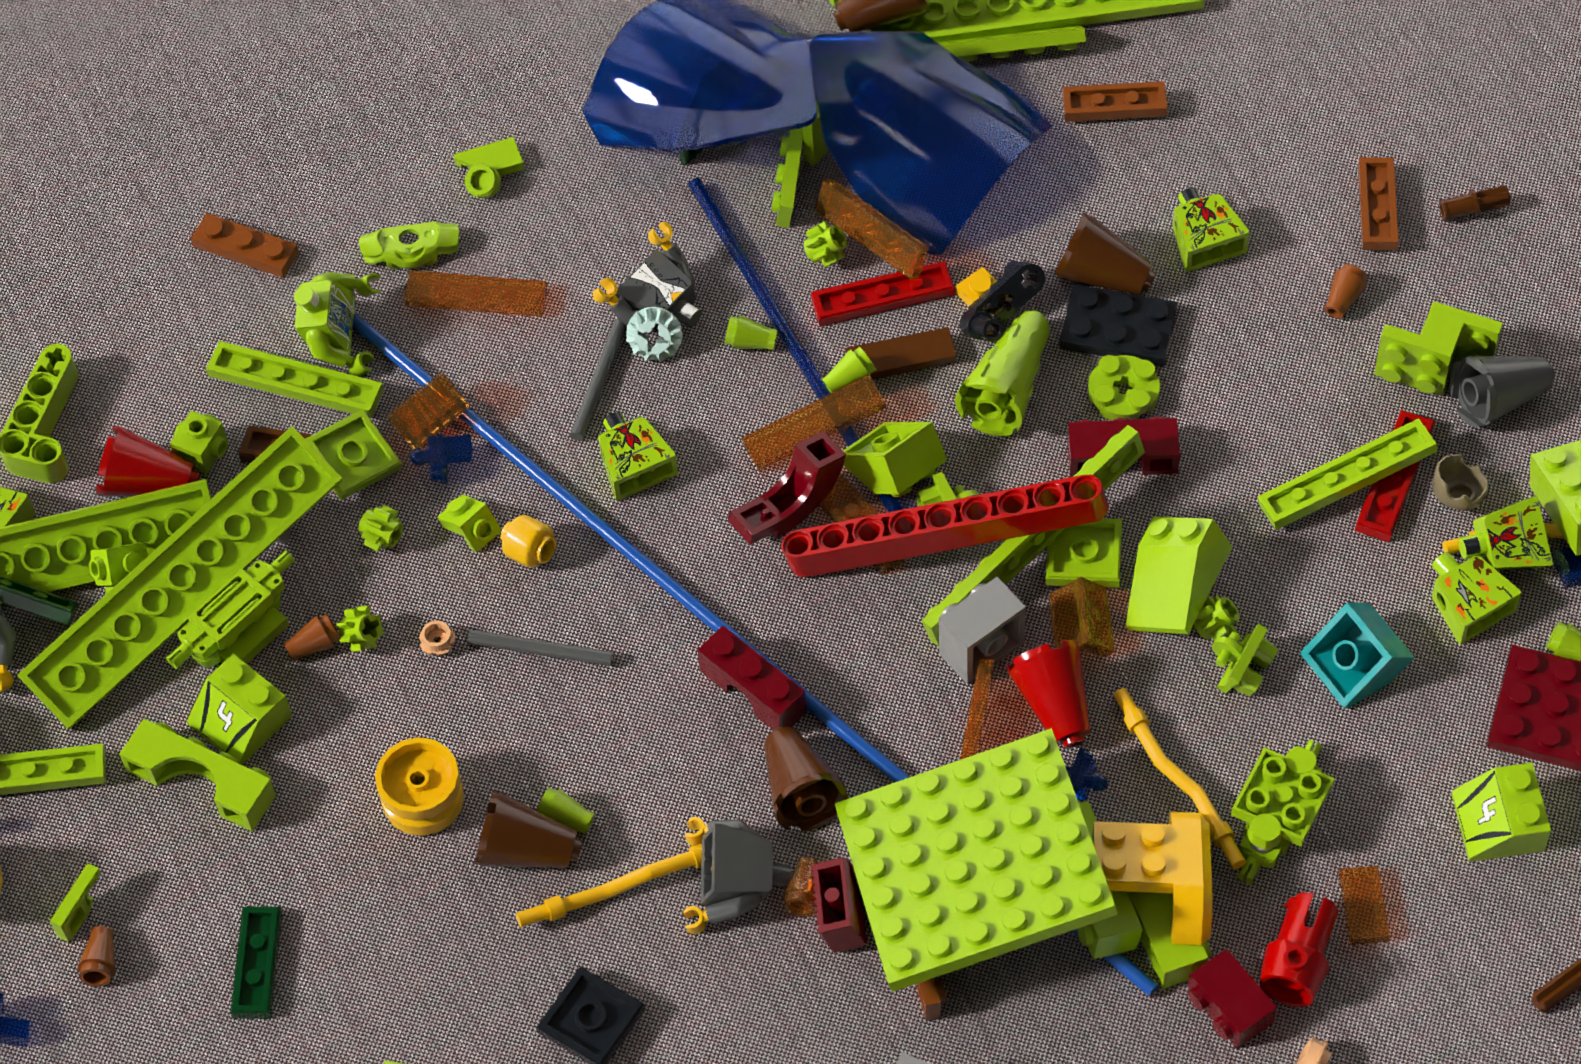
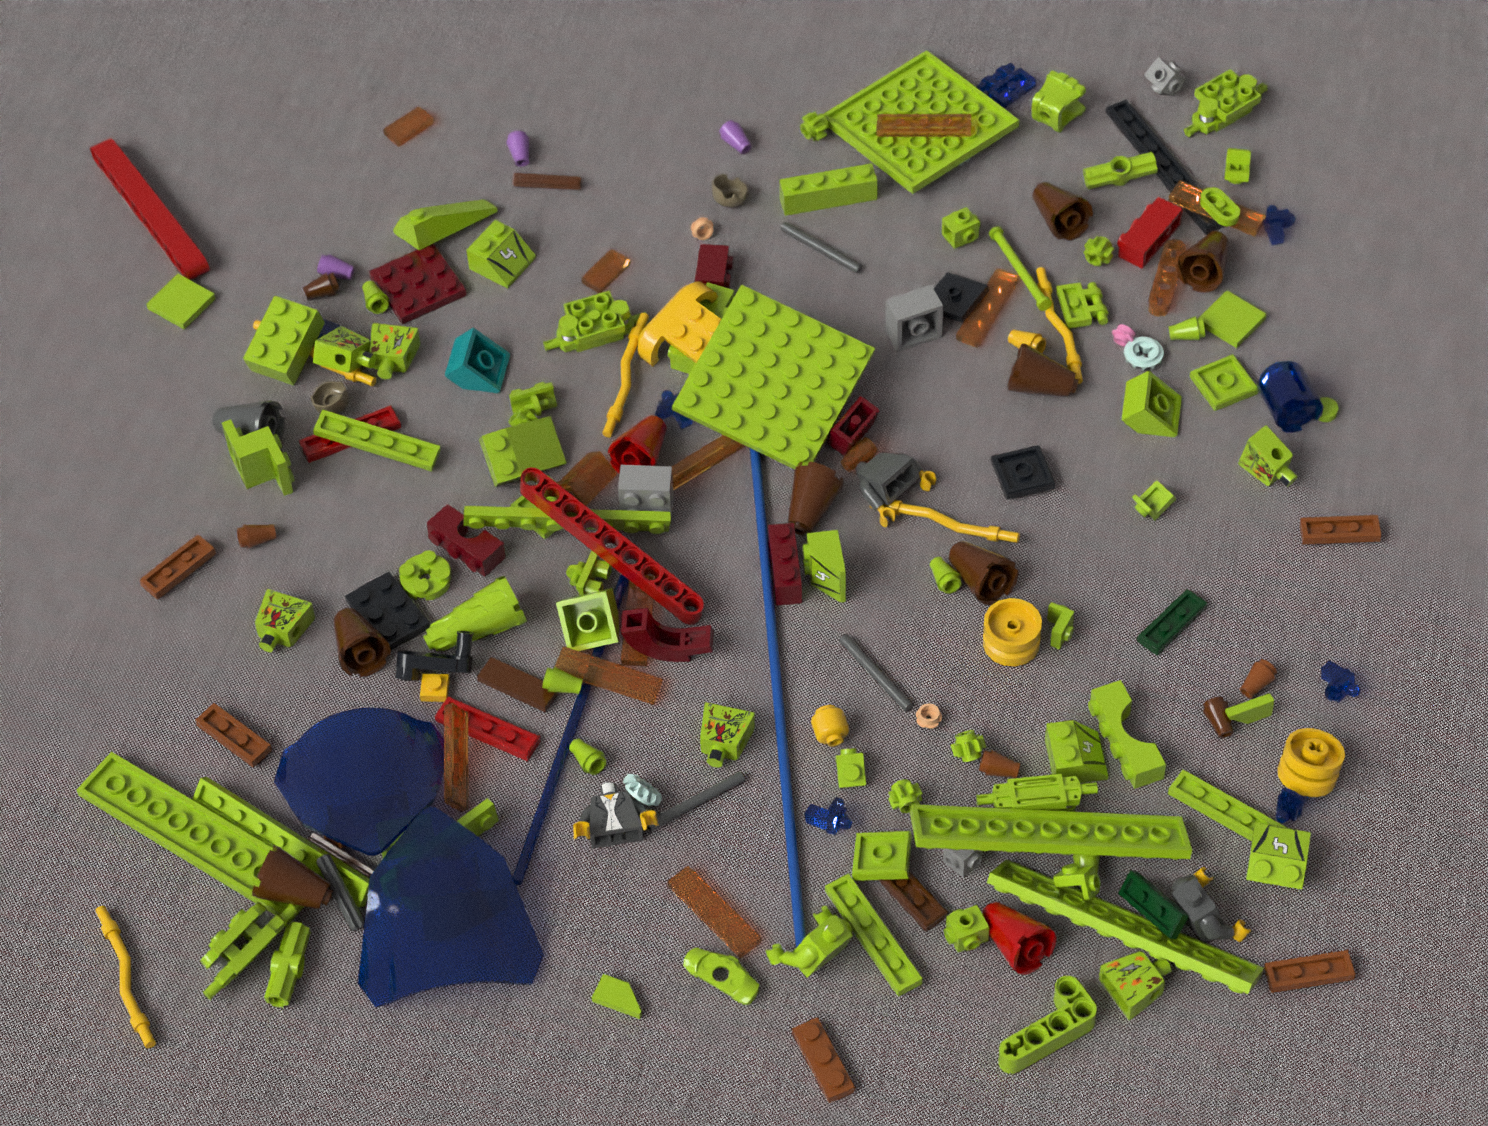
camera: 140 degrees left, 5 degrees down
clear orange brick [386,371,470,451] -> none
lime tile [465,163,501,199] -> none
lime gear [804,221,847,267] -> none
red piece [1259,893,1339,1007] -> none
reddish brown axle [1439,185,1511,221] -> none
none -> lime slope [803,530,846,603]
none -> lime bracket [1047,602,1074,649]
none -> reddish brown cone [1203,696,1234,739]

